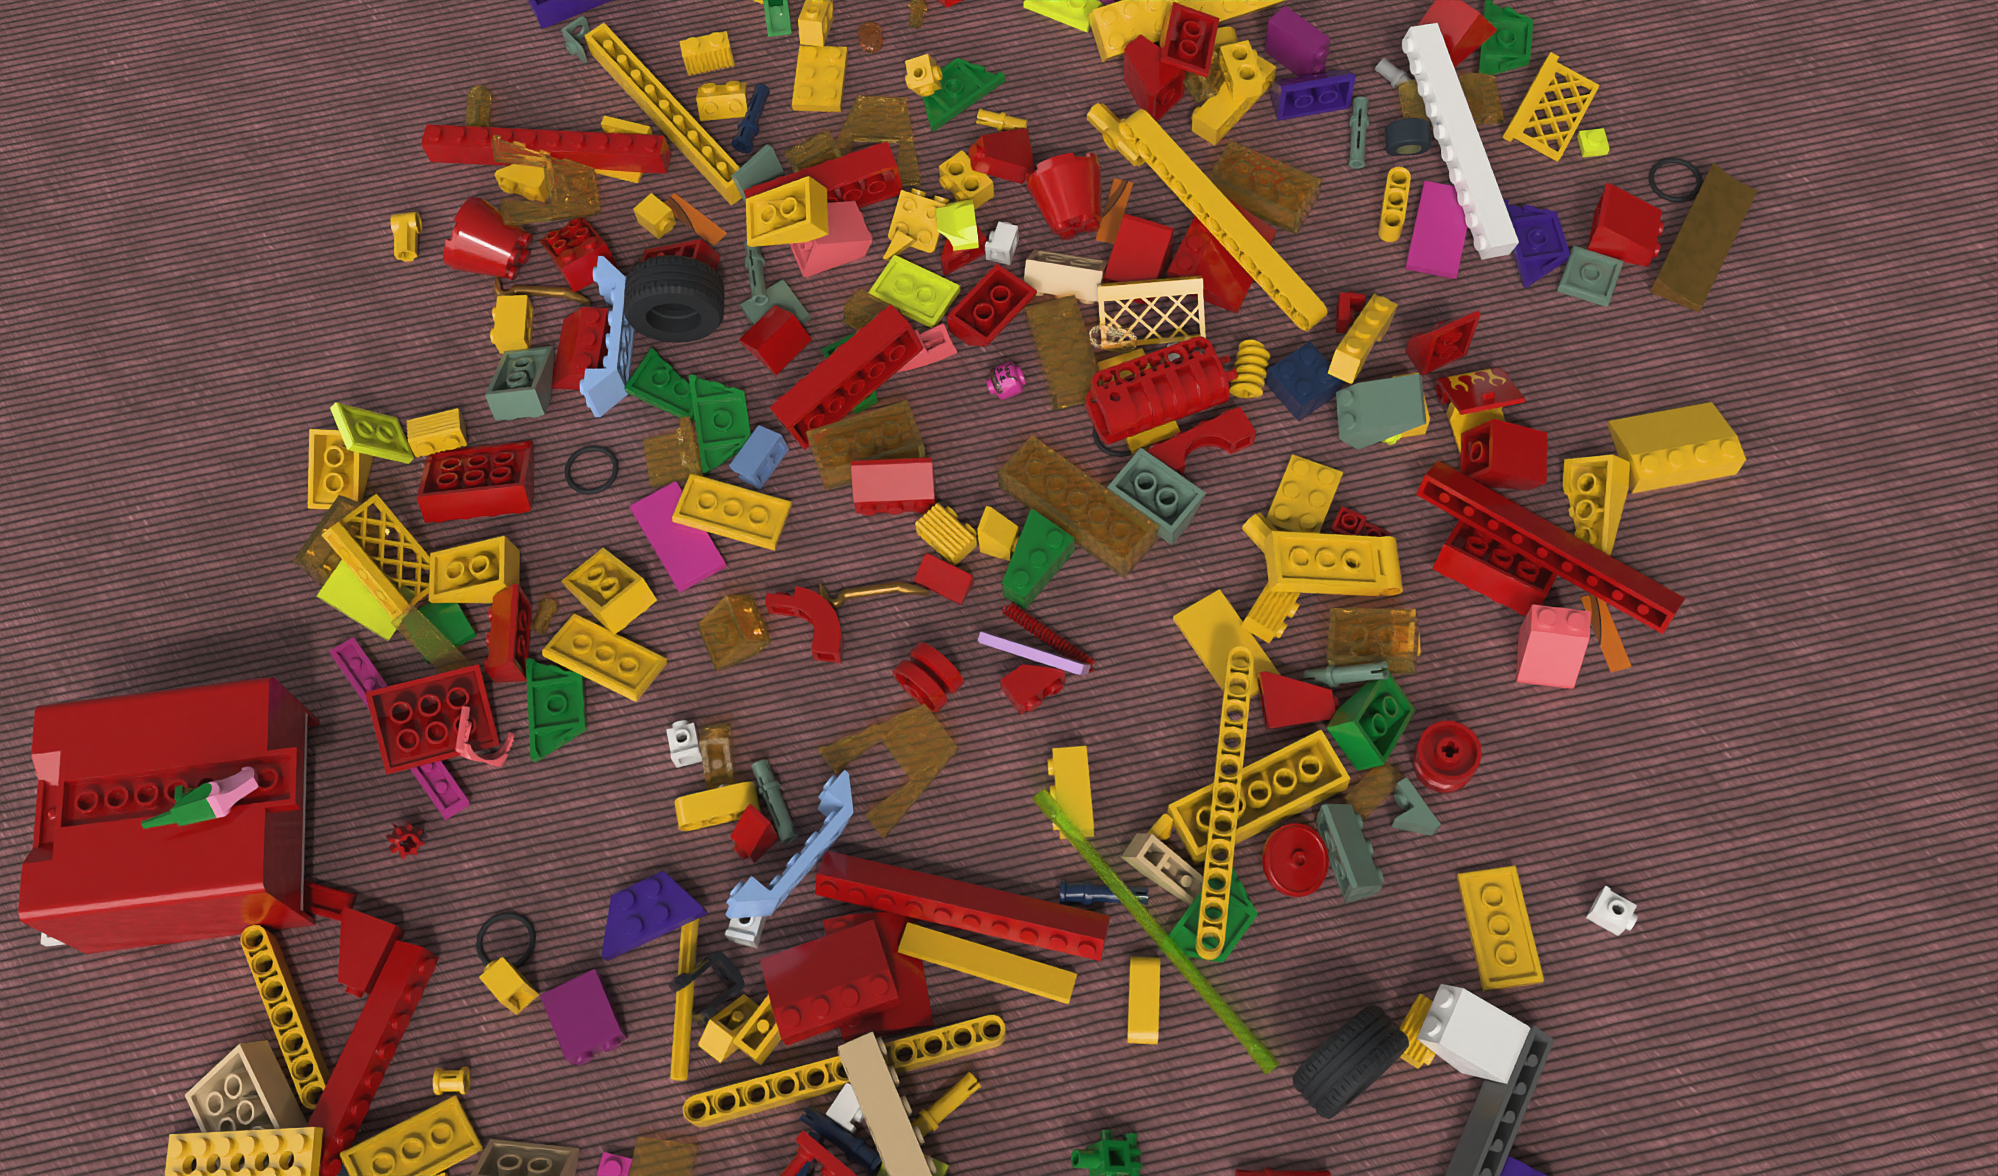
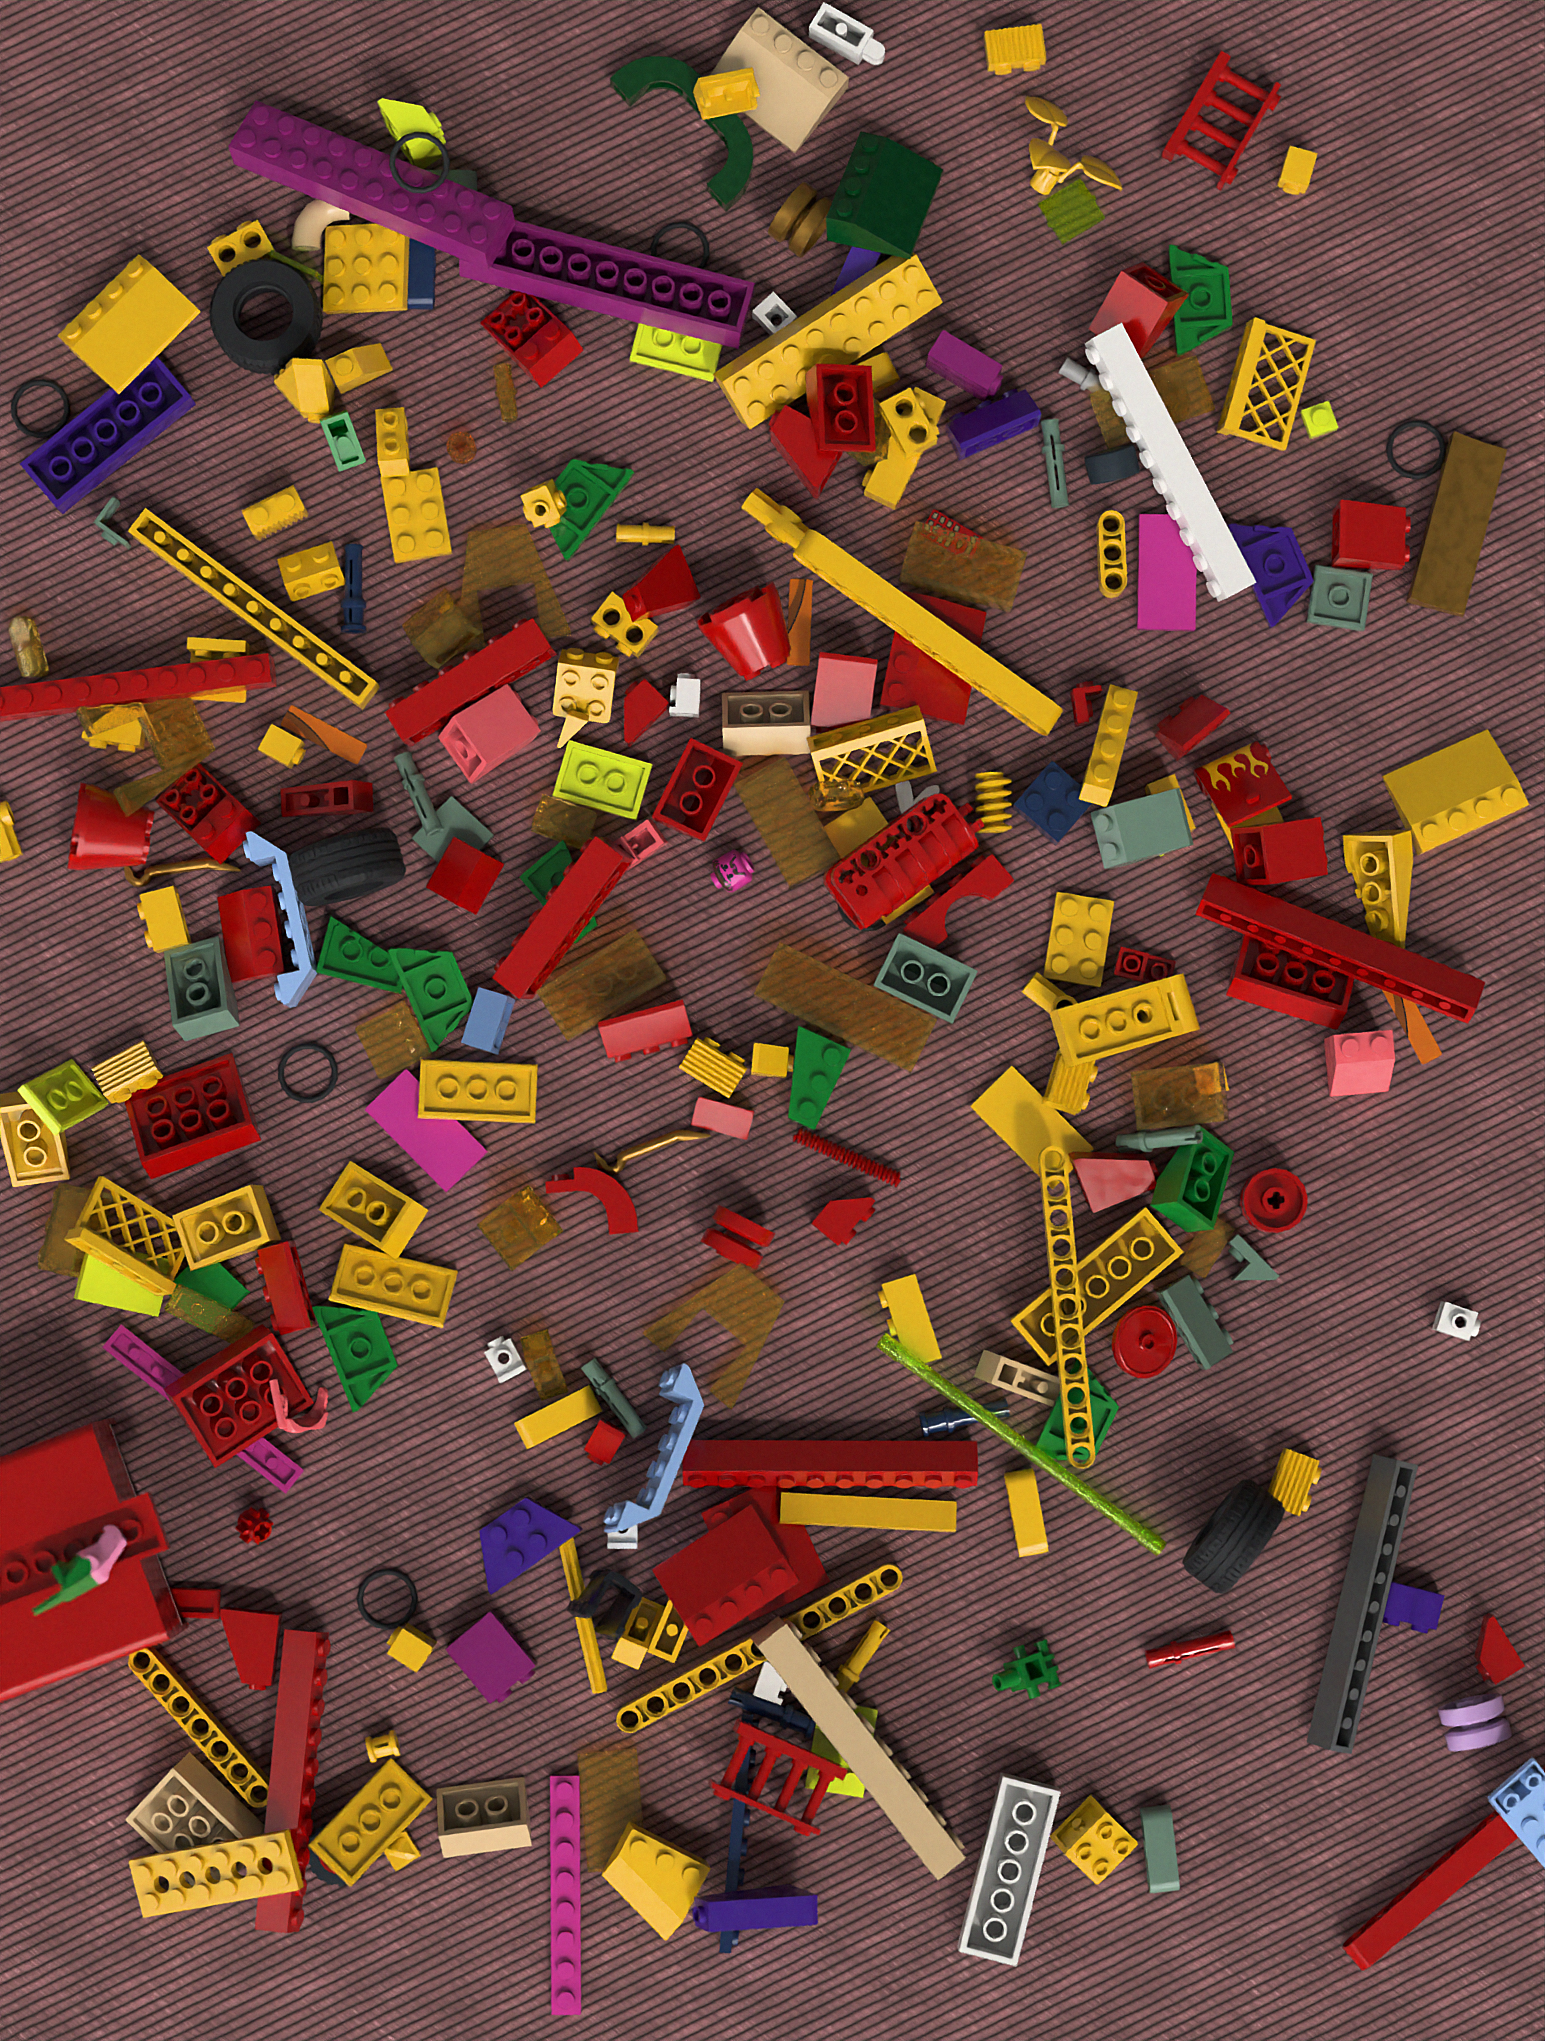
camera: 20 degrees left, 20 degrees up
clear yellow pin [529,598,559,635] -> none
sand green tile [731,144,786,204] -> none
yellow slope [746,176,829,247] -> none
neon yellow slope [935,199,979,251] -> none
lavender tile [978,632,1090,675] -> none
yellow tile [1147,814,1174,841] -> none
white slope [1417,984,1530,1084] -> none
yellow tile [1456,865,1544,992] -> none

